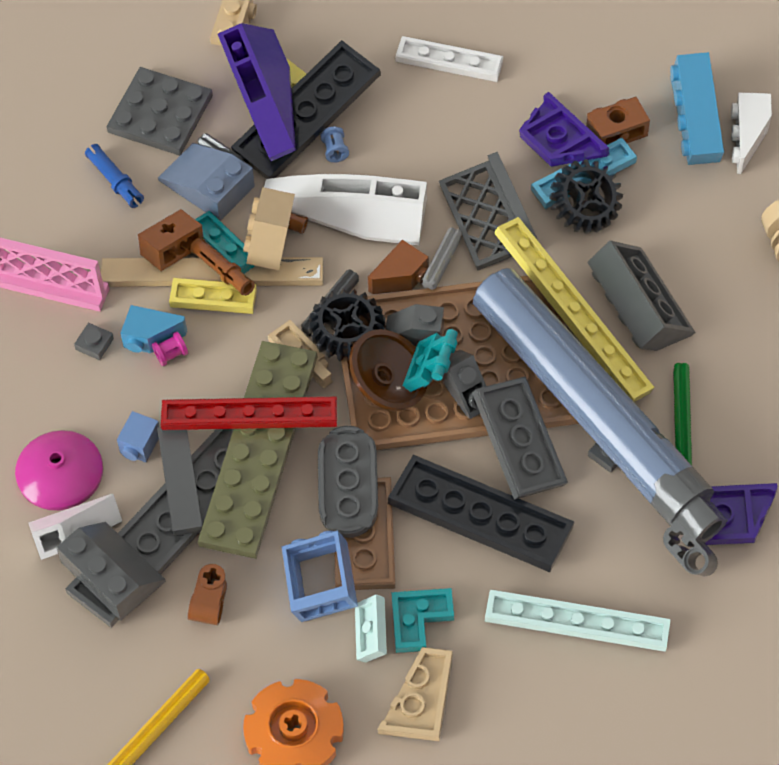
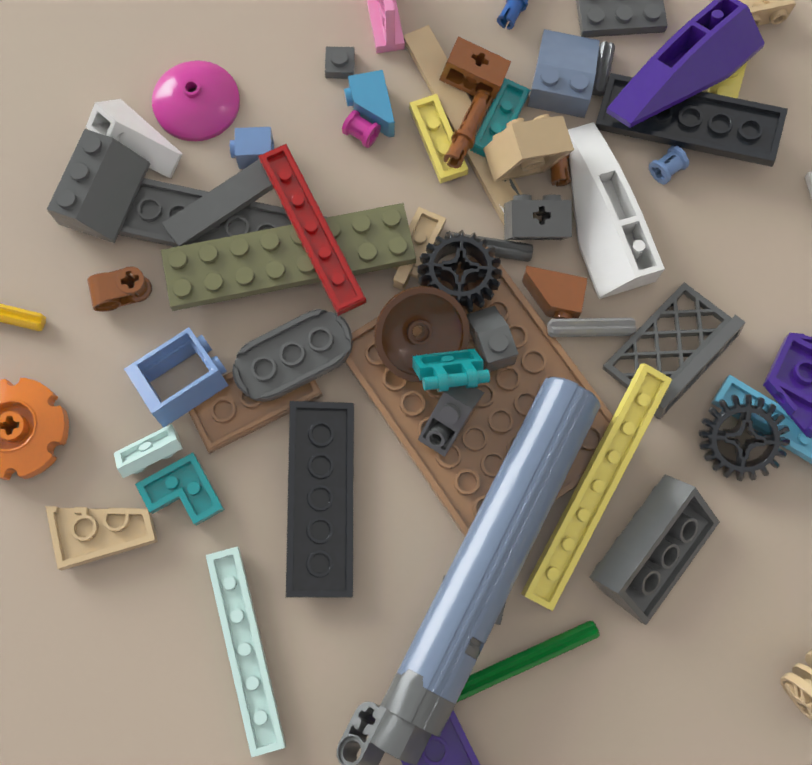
camera: 60 degrees right, 15 degrees up
dark grey tile [472,377,568,500] -> none
none -> dark grey brick [504,194,572,240]

